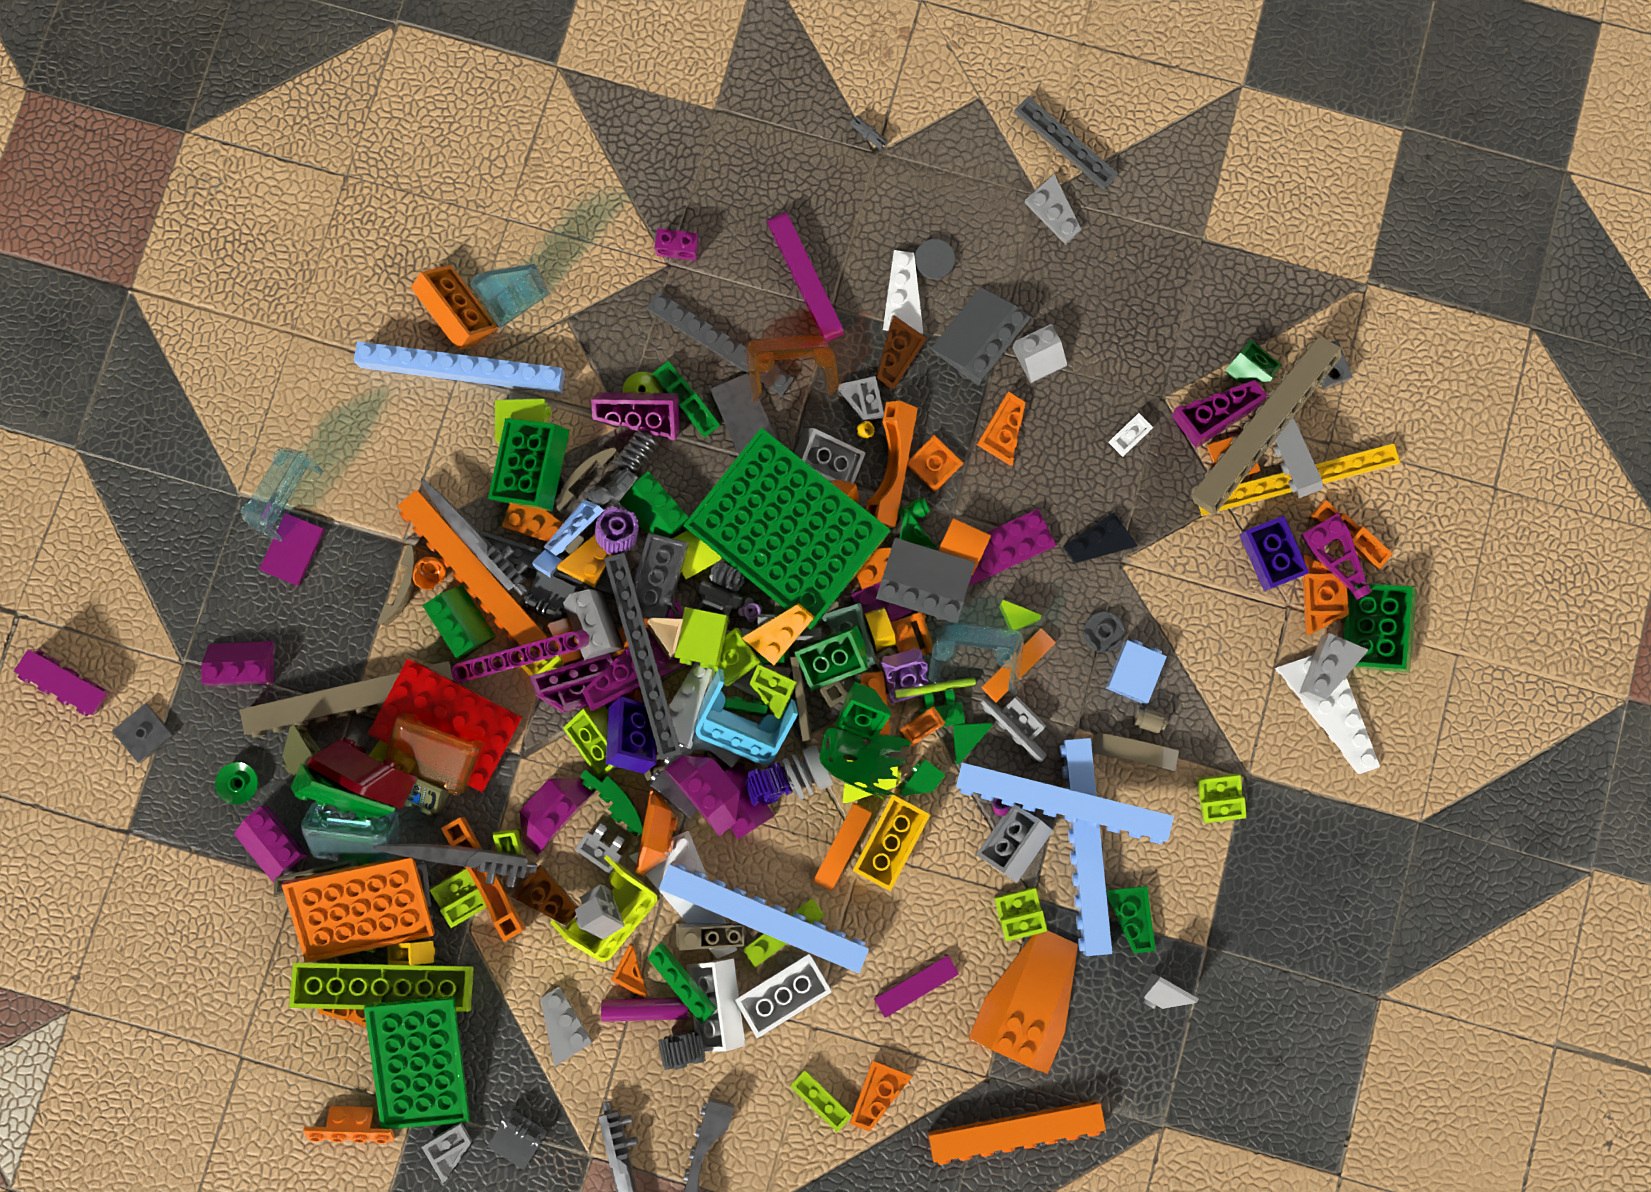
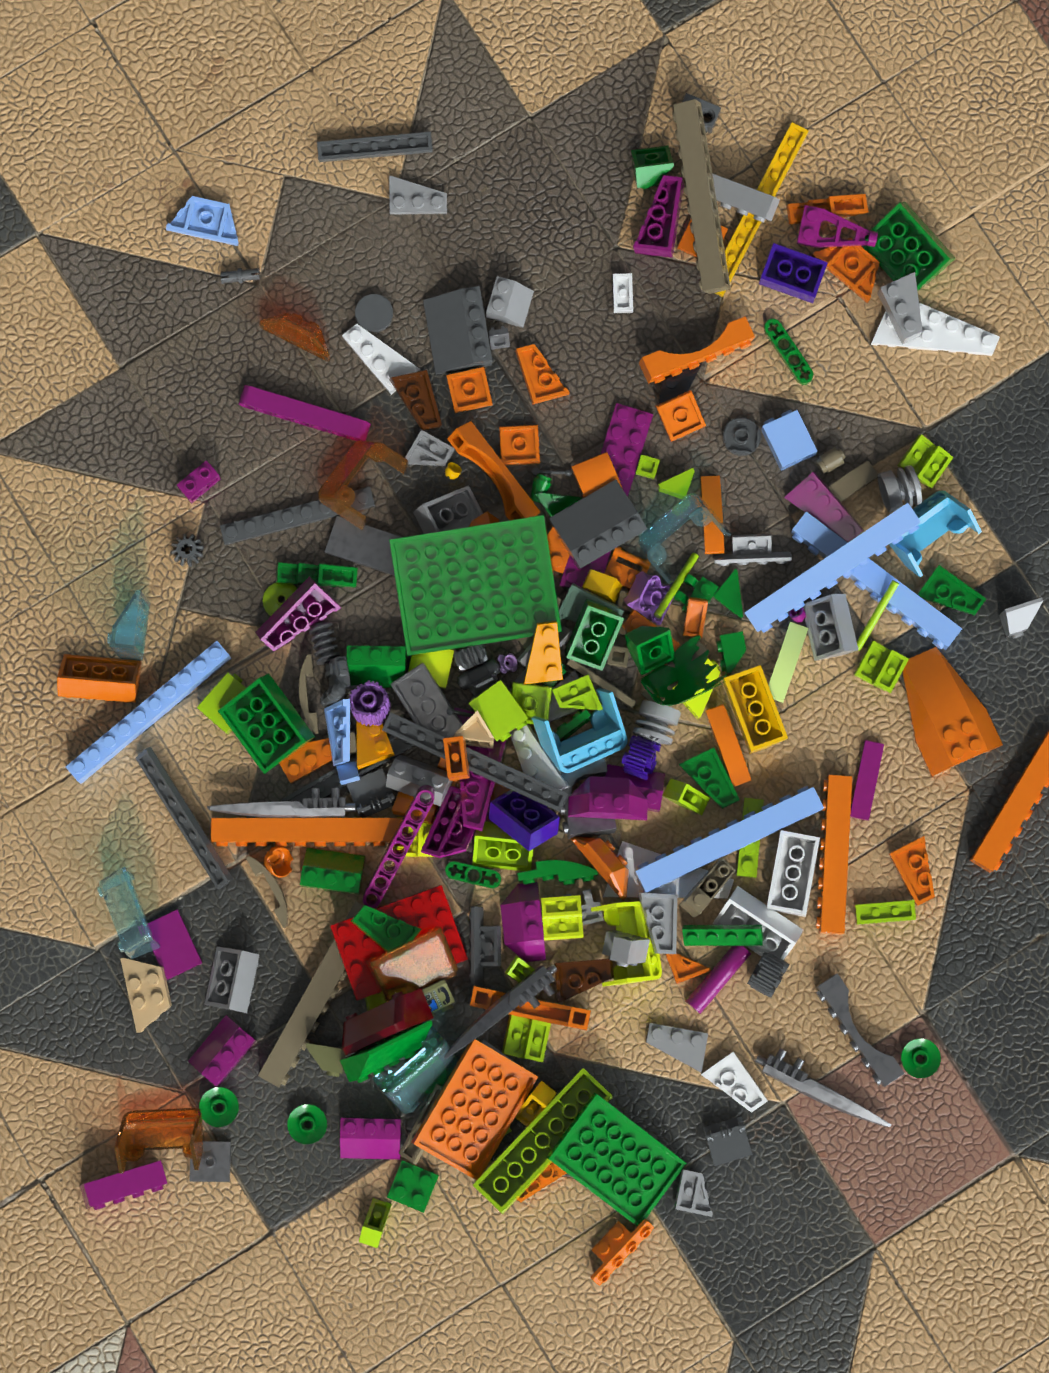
camera: 45 degrees left, 0 degrees up
none -> clear orange windscreen [114,1108,203,1174]
none -> tan wing [120,958,172,1033]
none -> dark grey plate [135,747,233,890]
none -> light blue wing [166,196,239,246]
none -> dark grey gear [171,534,204,567]
none -> green dish [199,1087,239,1127]
none -> light grey slope [204,946,259,1013]
none -> clear orange wedge [259,312,330,362]
none -> green wing [351,905,422,960]
none -> lime slope [359,1198,392,1248]
none -> green plate [387,1160,439,1213]
none -> orange brick [443,736,470,781]
none -> green beam [445,861,501,889]
none -> orange plate [446,367,493,414]
none -> dark grey bracket [469,906,501,986]
none -> flat silver tile [489,326,510,350]
none -> dark grey hinge [532,467,572,476]
none -> neon yellow slope [541,895,584,940]
none -> lime plate [636,455,660,479]
none -> light grey wing [638,893,678,954]
none -> orange arch [639,316,755,384]
none -> orange tile [655,390,706,442]
none -> lime slope [662,778,710,816]
none -> green wing [679,747,740,809]
none -> white wing [701,1051,768,1113]
none -> green beam [764,319,813,385]
none -> yellowish green slope [768,622,808,703]
none -> magenta wing [784,472,864,543]
none -> orange brick [816,775,852,935]
none -> lime bar [857,580,899,651]
none -> light grey wheel [878,465,922,513]
none -> medium azure windscreen [889,491,982,577]

